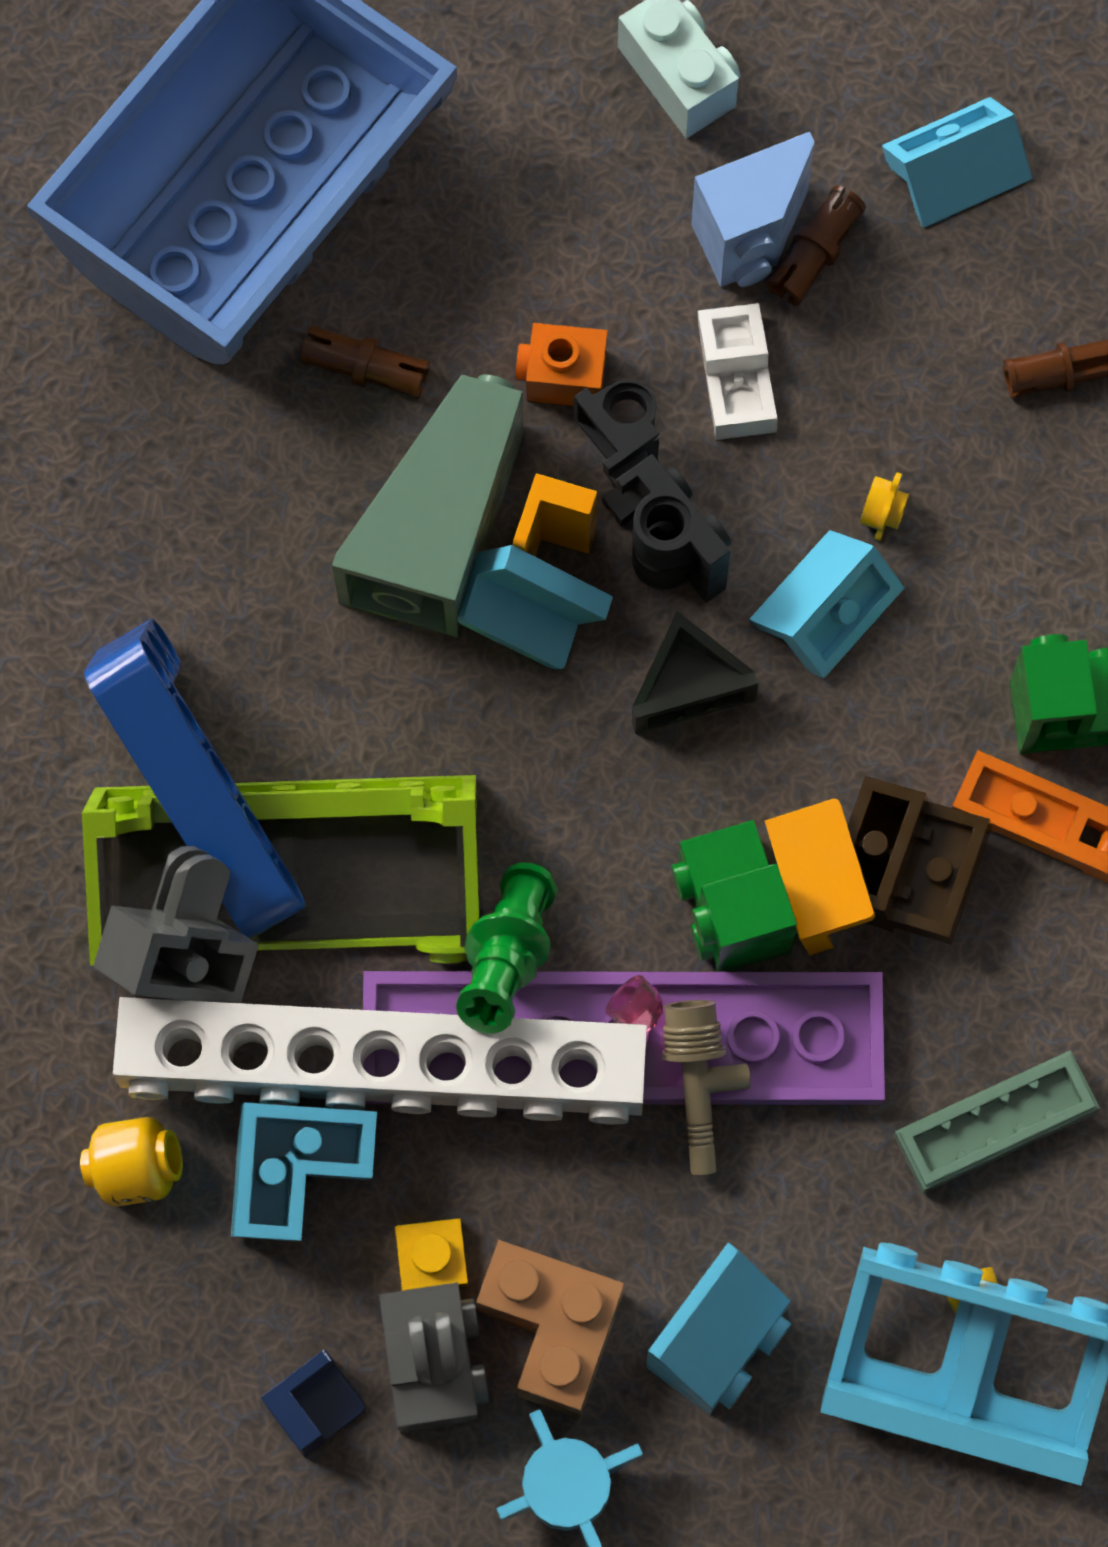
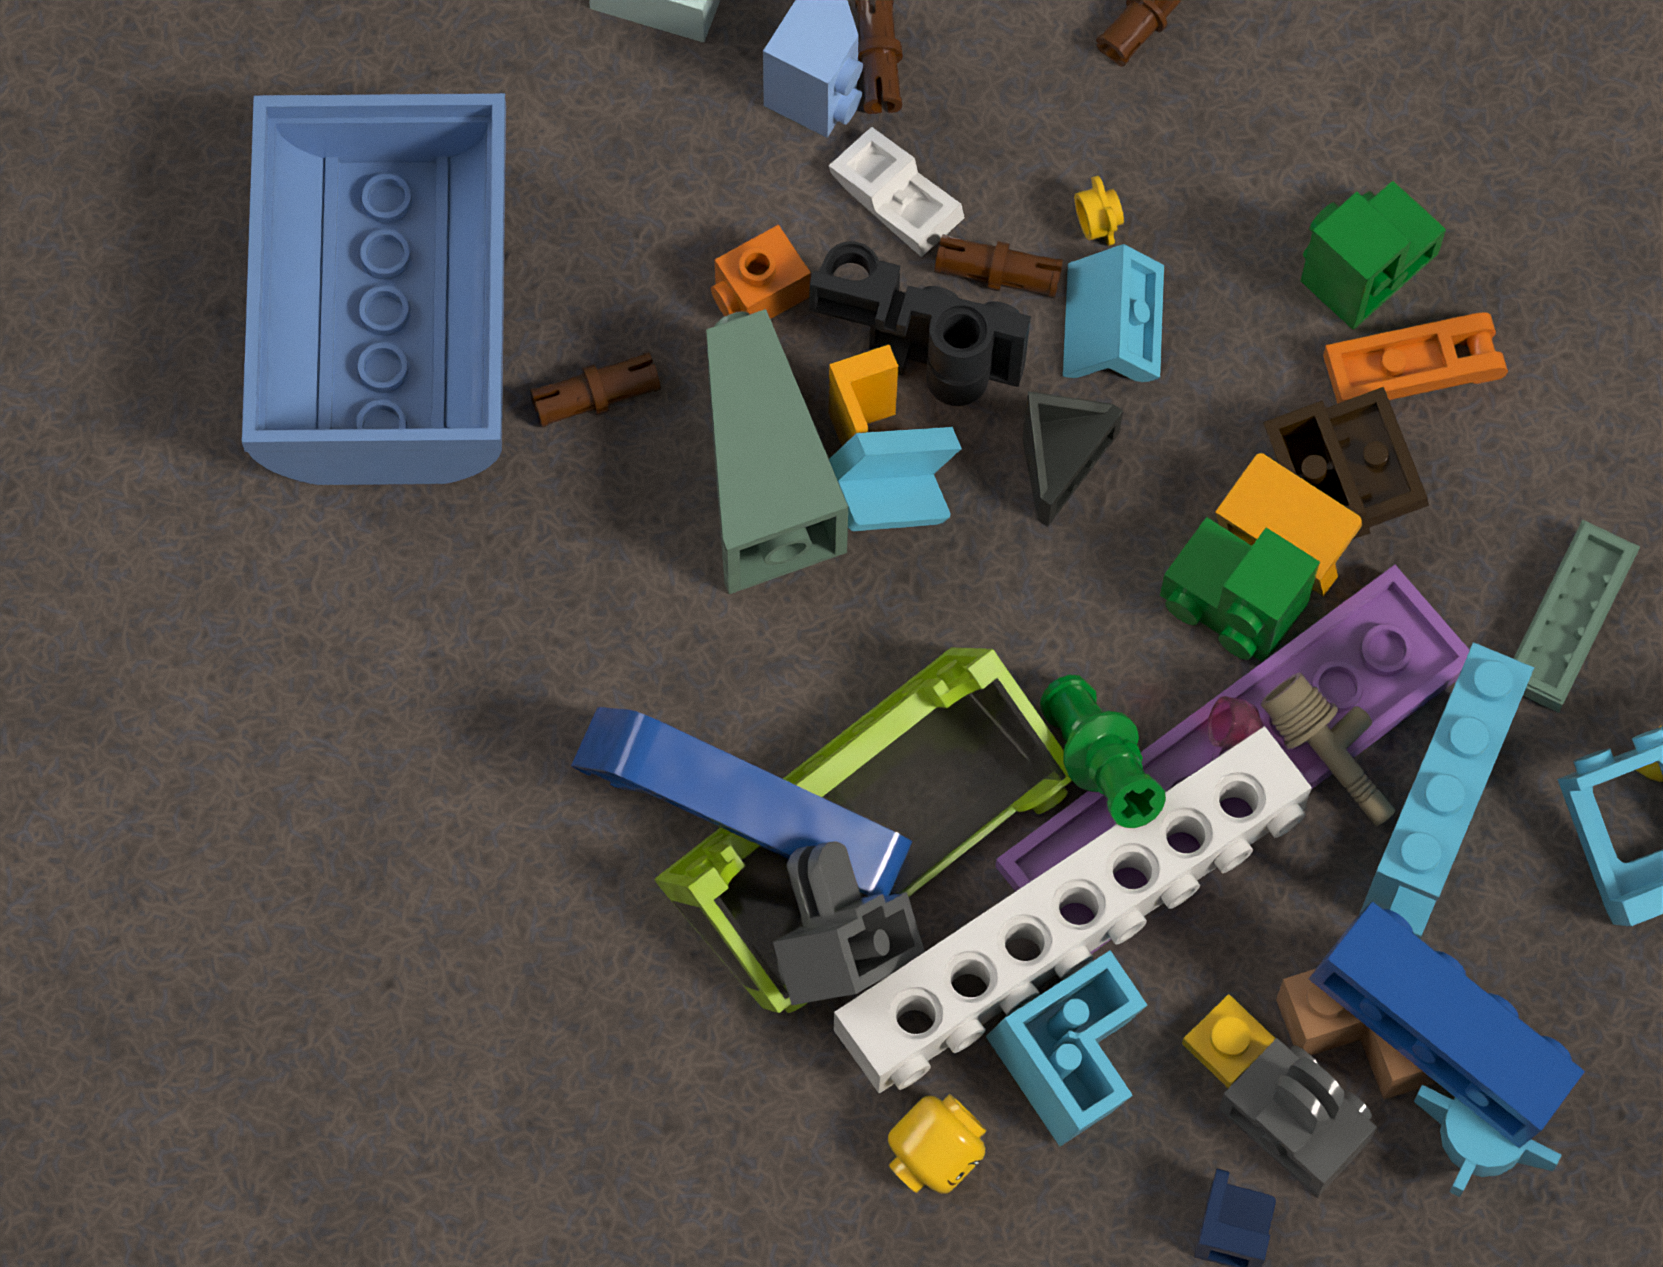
camera: 40 degrees left, 5 degrees down
medium azure slope [646,1243,792,1415] -> none
none -> reddish brown pin [934,234,1064,298]
none -> blue brick [1309,901,1585,1148]
none -> medium azure window [1359,642,1534,939]

